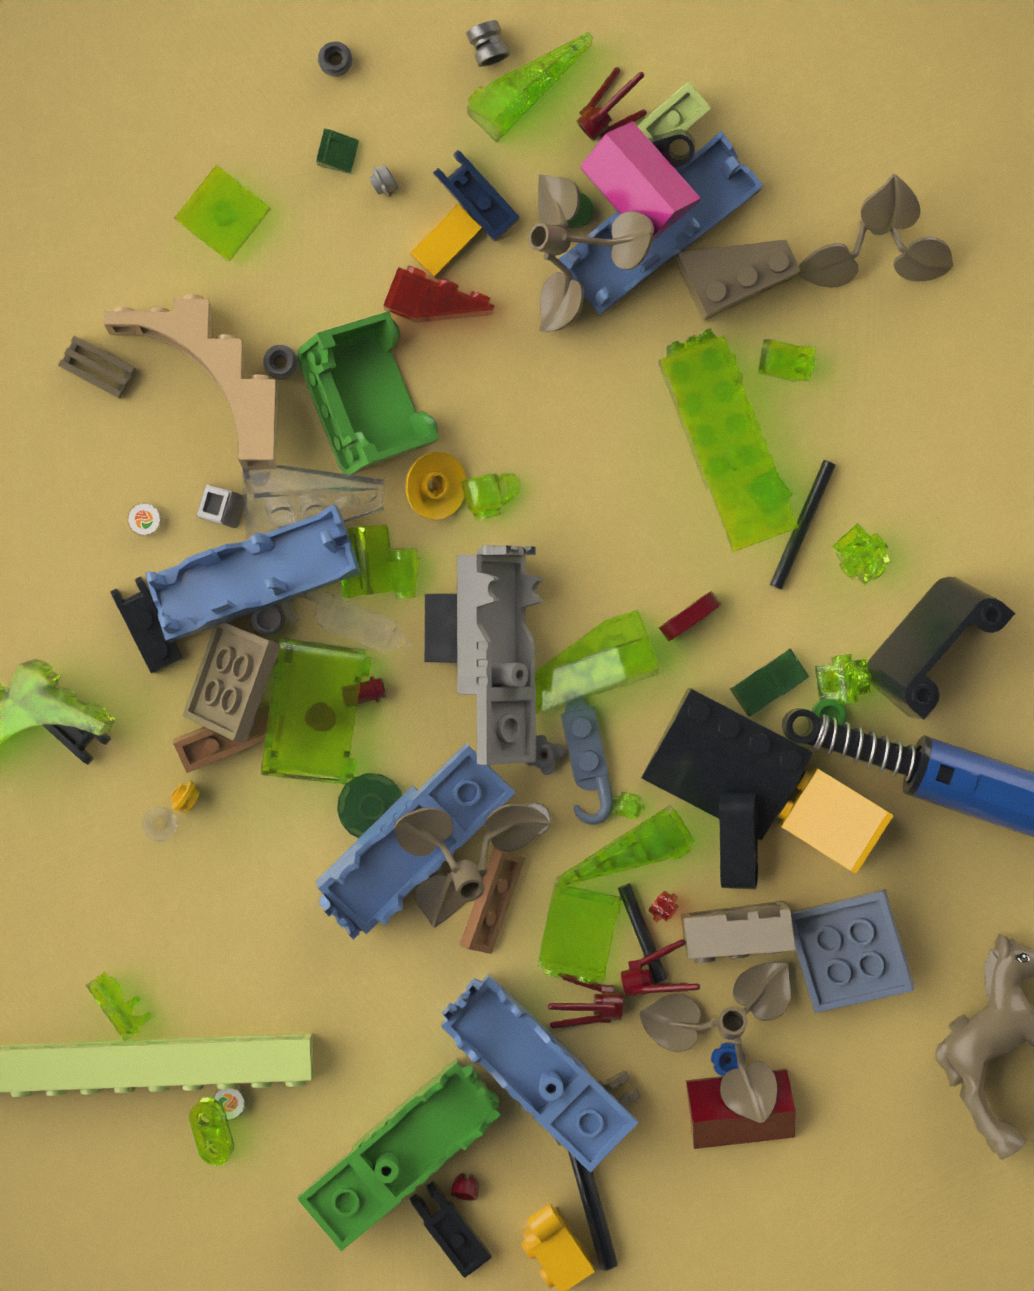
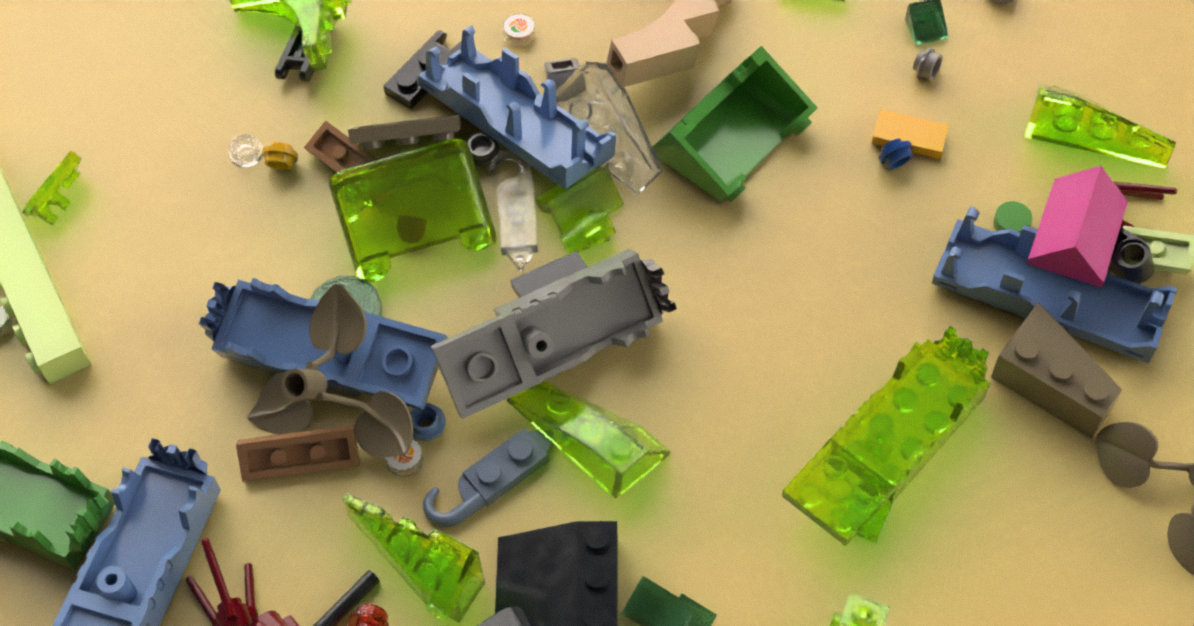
camera: 65 degrees right, 30 degrees down
flat silver plate [263,345,298,379] -> none
dark red pin [341,676,386,708] -> none
clear red slope [383,266,494,323] -> none
yellow dish [406,451,467,520] -> none
dark blue hinge [433,150,520,242] -> none
clear neon green piece [461,472,520,520] -> none
flat silver wheel [466,20,510,67] -> none
flat silver plate [526,735,564,775] -> none
dark tan plant [529,175,654,332] -> none
clear neon green panel [537,883,622,984] -> none
clear neon green plate [612,792,645,819] -> none
dark red beam [659,591,721,642] -> none
clear neon green bracket [758,339,816,382] -> none
black bar [770,460,836,590] -> none
none -> medium blue plate [410,403,446,441]
none -> blue plate [878,138,914,170]

